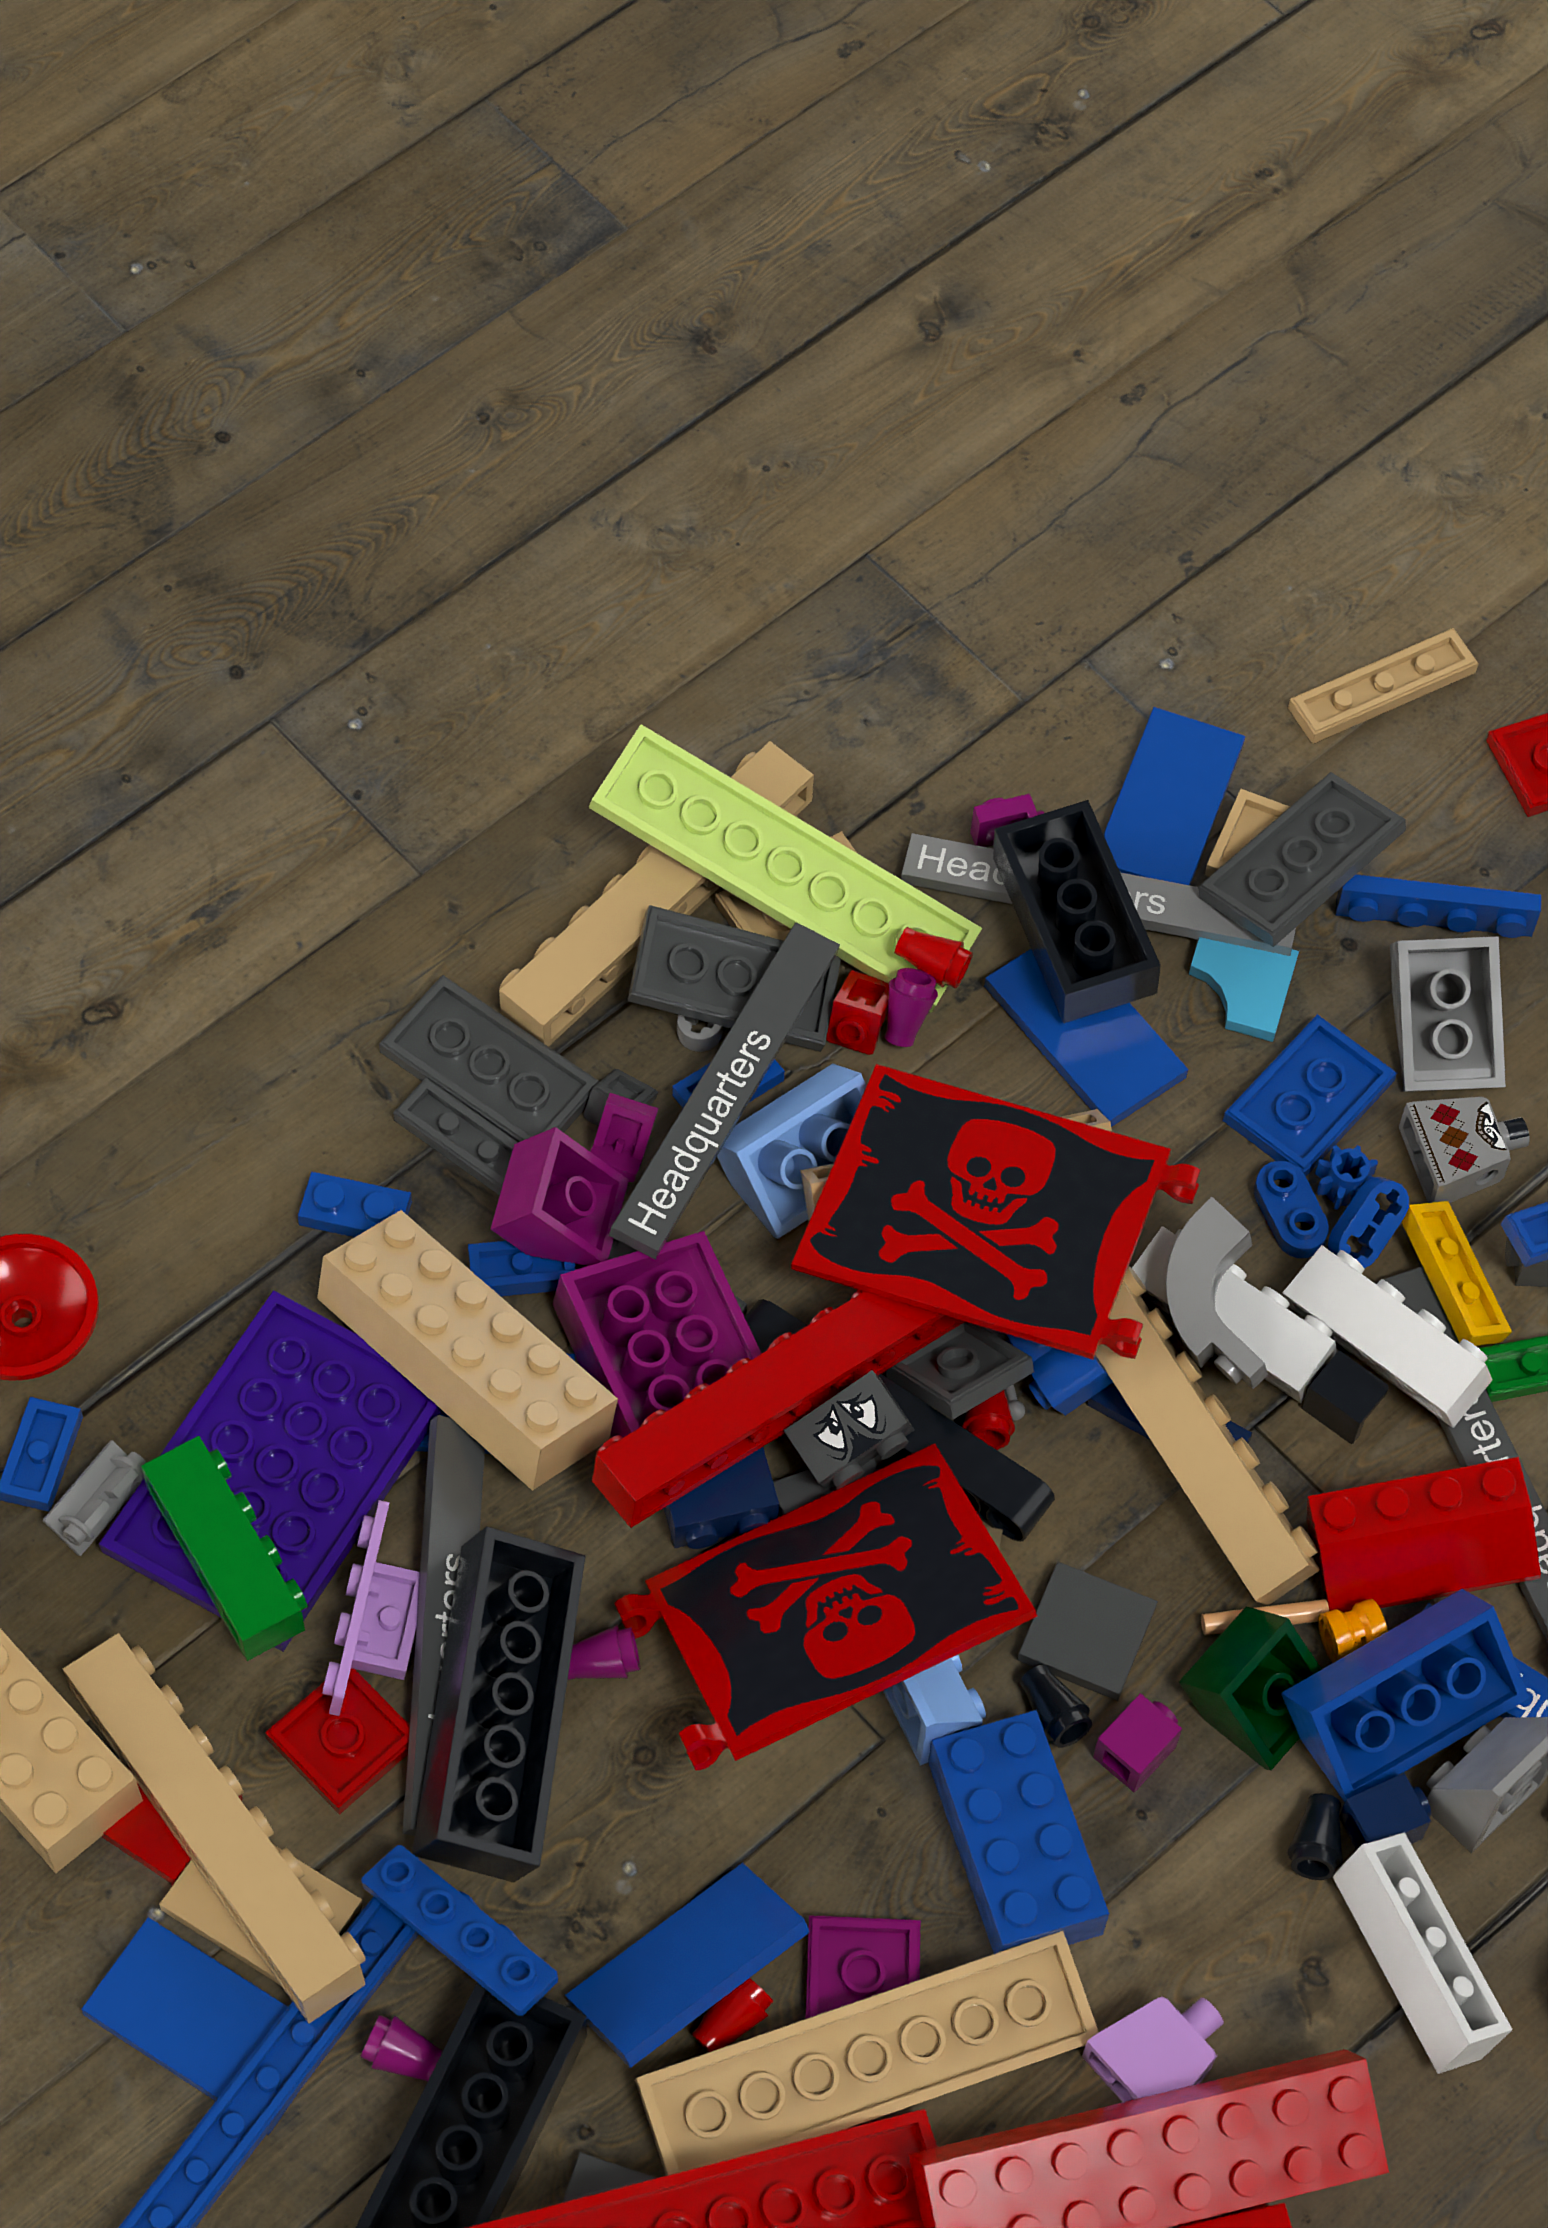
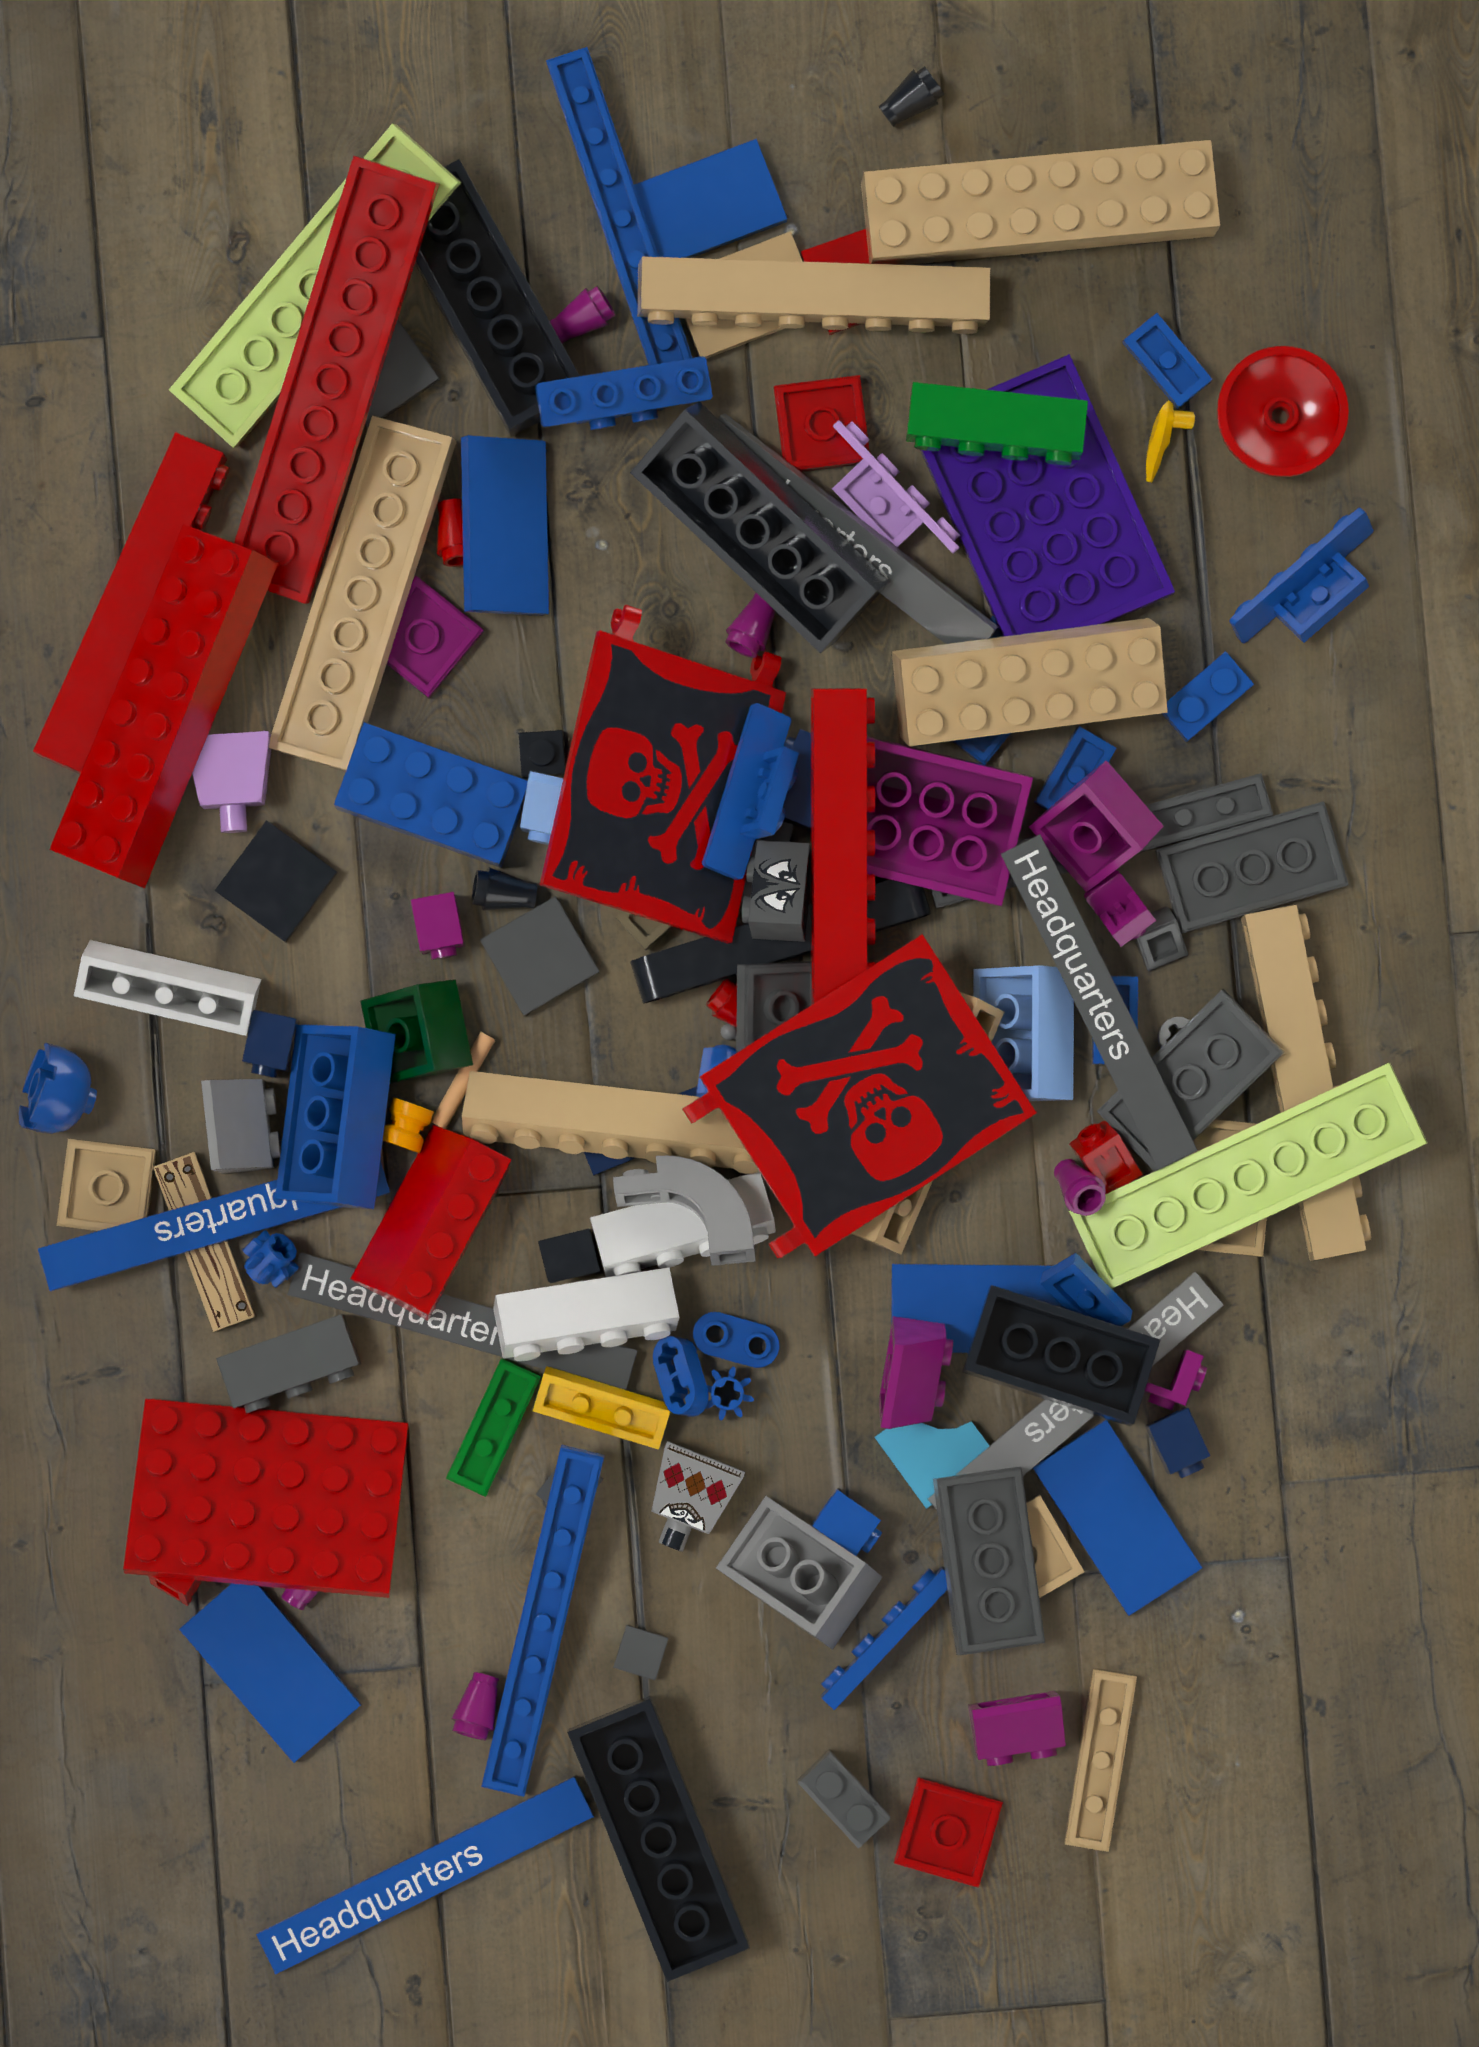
camera: 125 degrees right, 25 degrees up
light grey hinge [42,1440,147,1556] -> none
red cone [894,927,973,989] -> none
blue tile [1223,1014,1397,1176] -> none
black cone [1288,1793,1343,1880] -> none
none -> black tile [214,820,338,943]
none -> black plate [518,730,565,778]
none -> blue bracket [702,703,799,880]
none -> blue brick [811,1489,882,1556]
none -> magenta slope [879,1316,953,1429]
none -> magenta slope [968,1691,1066,1766]
none -> blue plate [1040,1253,1133,1327]
none -> dark blue brick [1145,1407,1210,1478]
none -> yellow bar [1146,400,1195,483]
none -> blue bracket [1229,507,1374,643]

